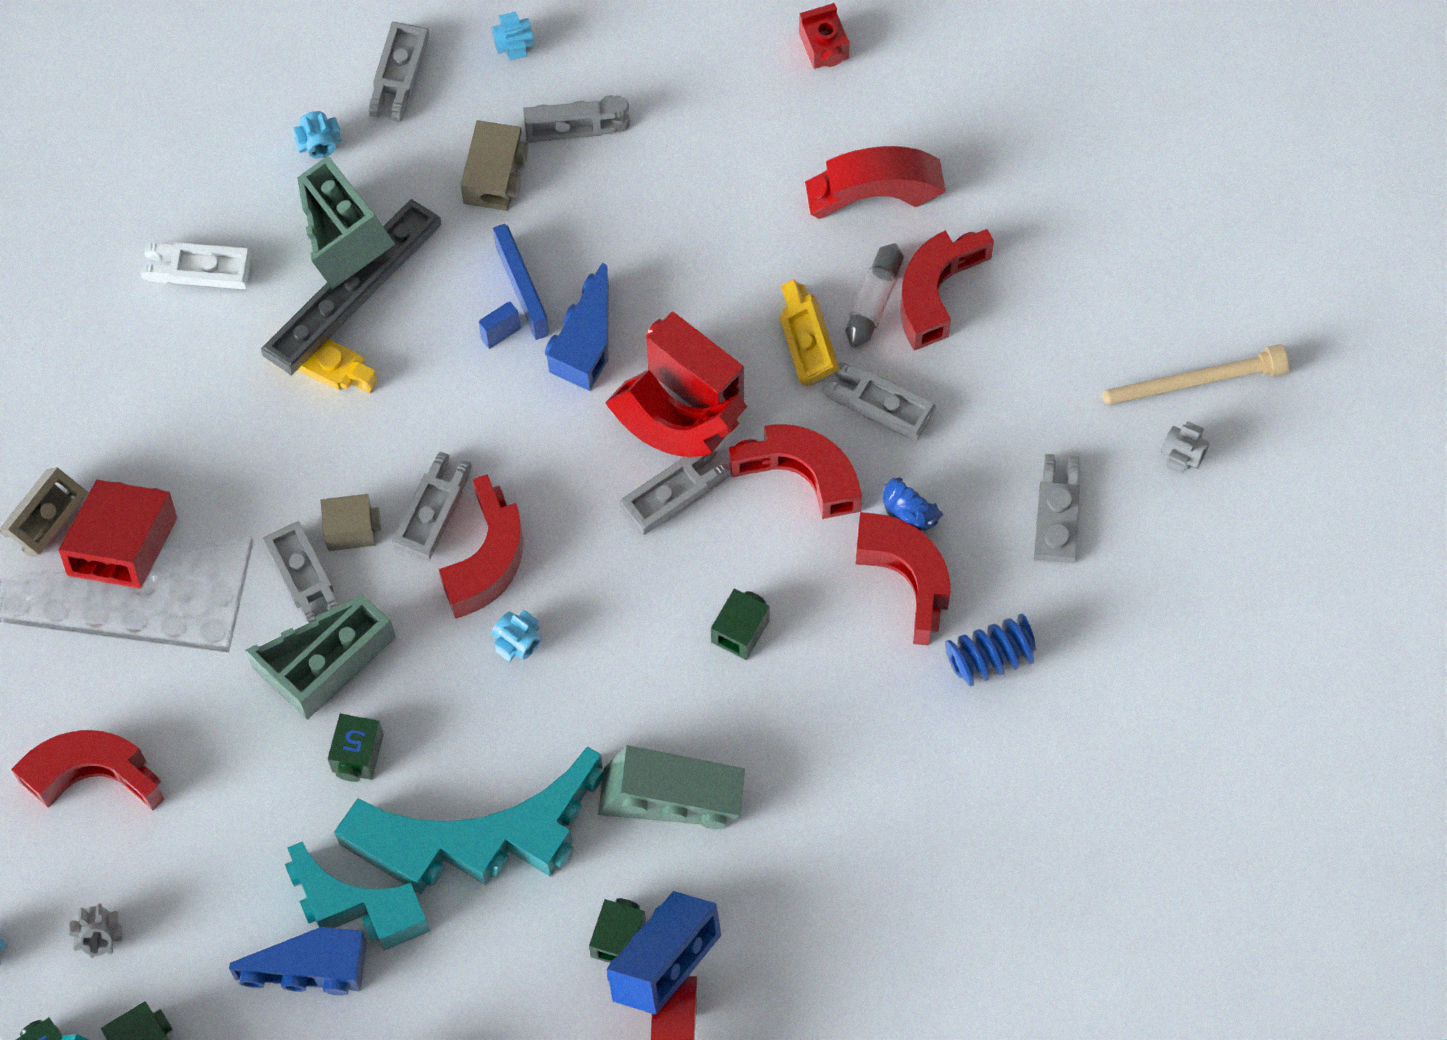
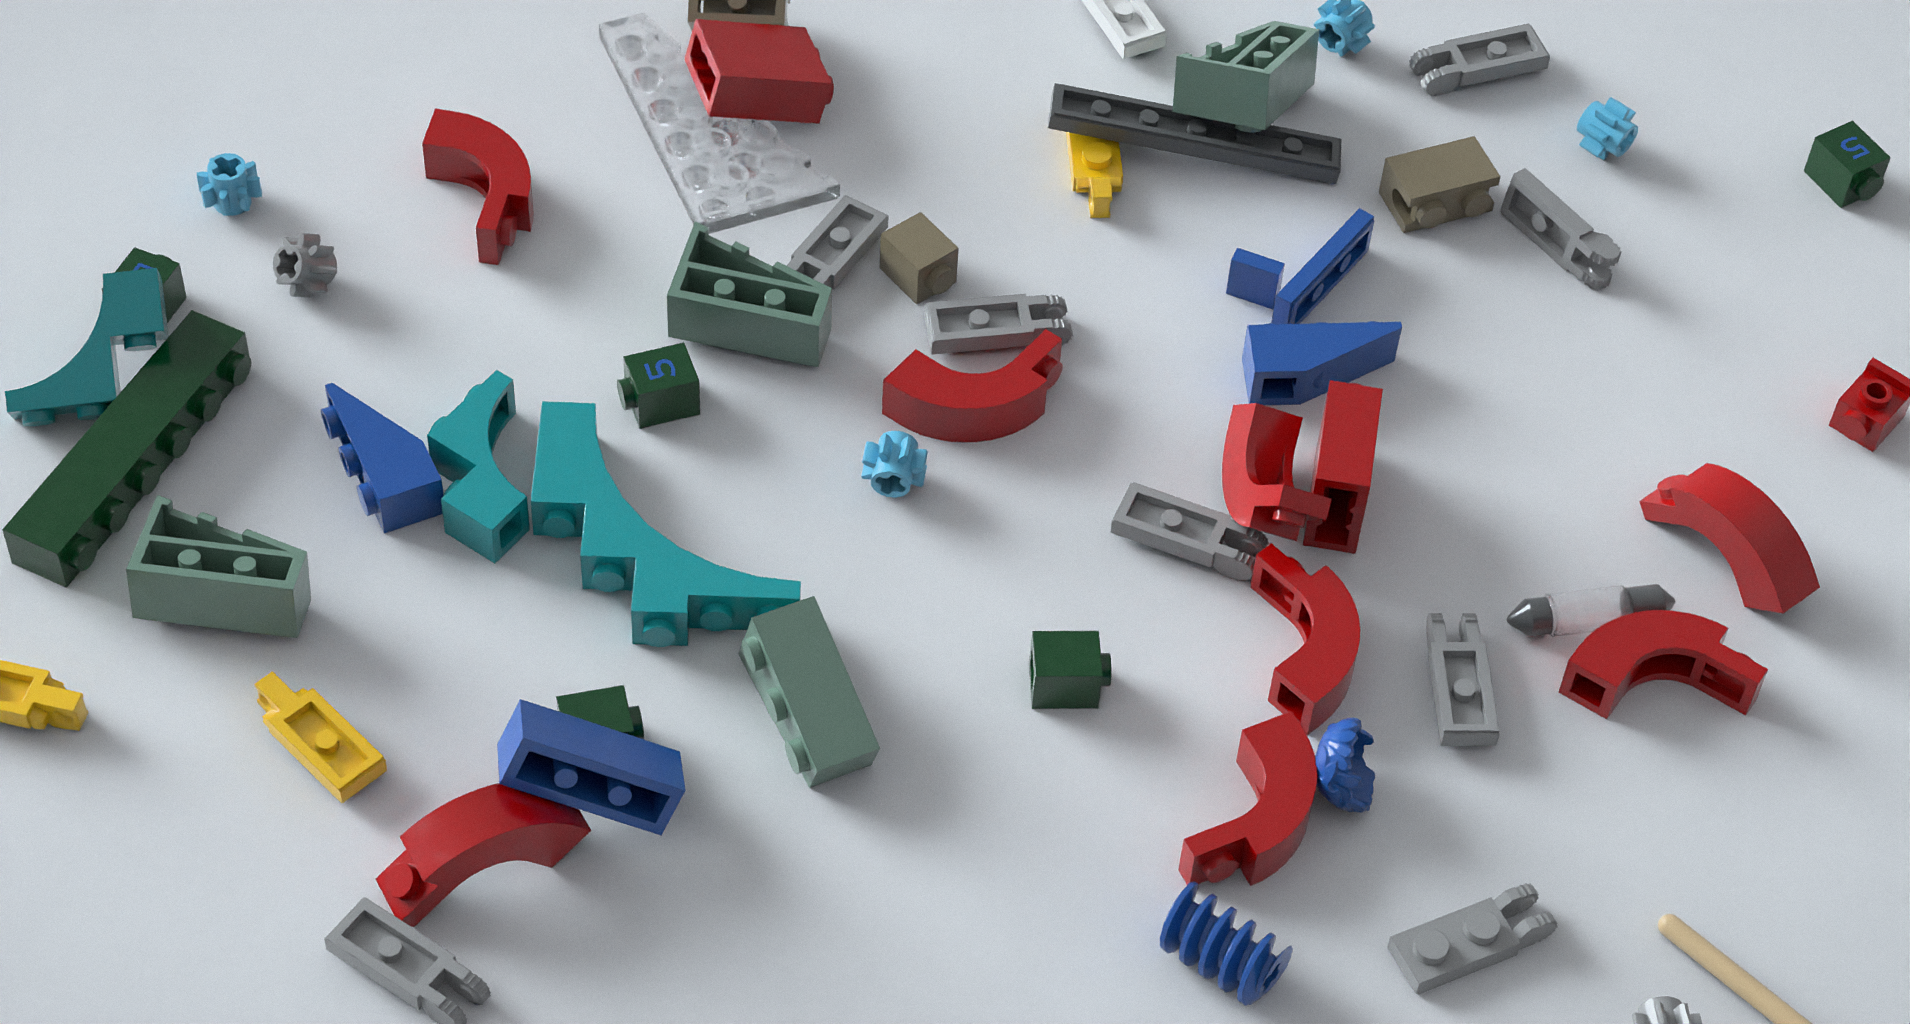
camera: 55 degrees right, 15 degrees down
yellow hinge [779,279,840,386] -> none

